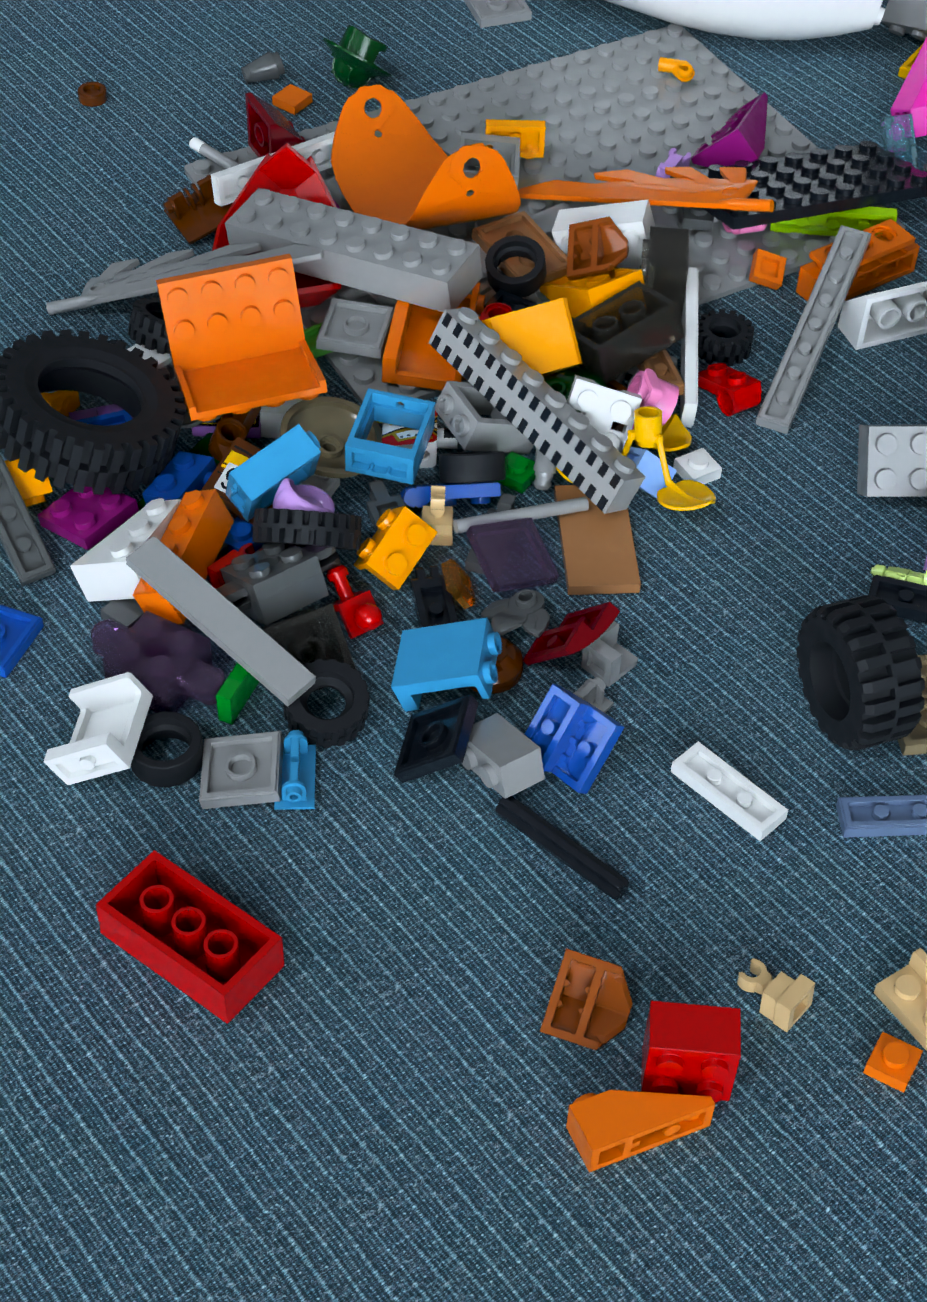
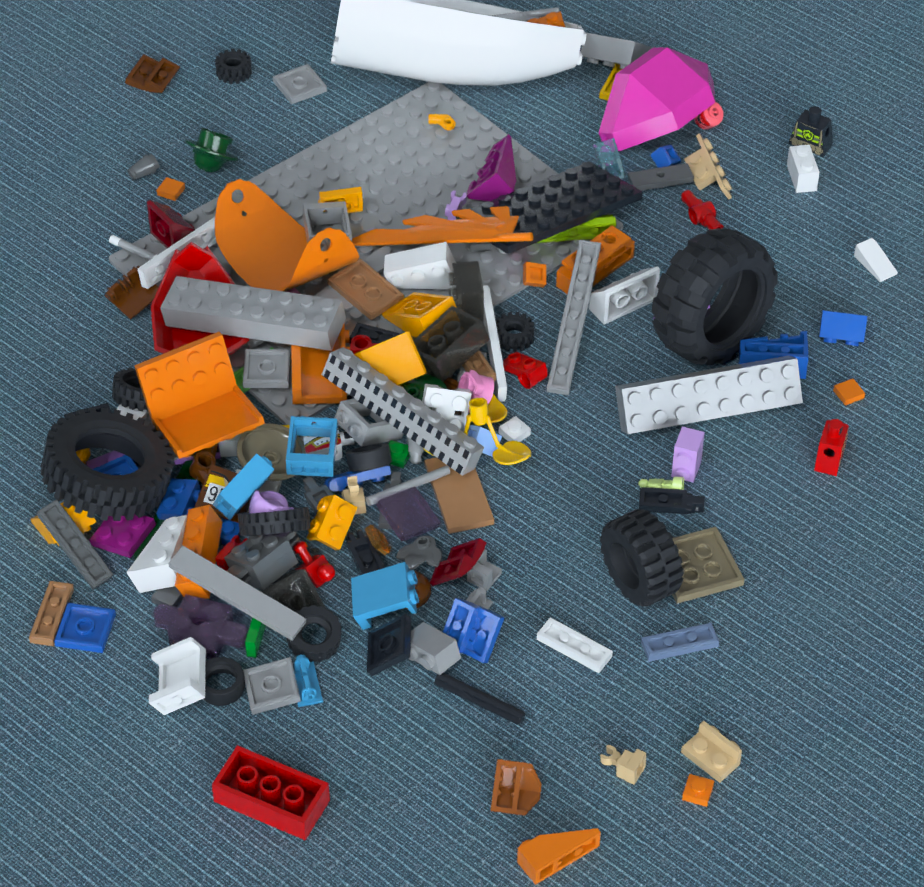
camera: 10 degrees left, 0 degrees up
light grey animal [46,243,324,315] -> none
reddish brown tile [78,82,107,107] -> none
black tyre [485,235,547,297] -> none
dark orange slope [566,216,629,280] -> none
red brick [641,1001,741,1102] -> none

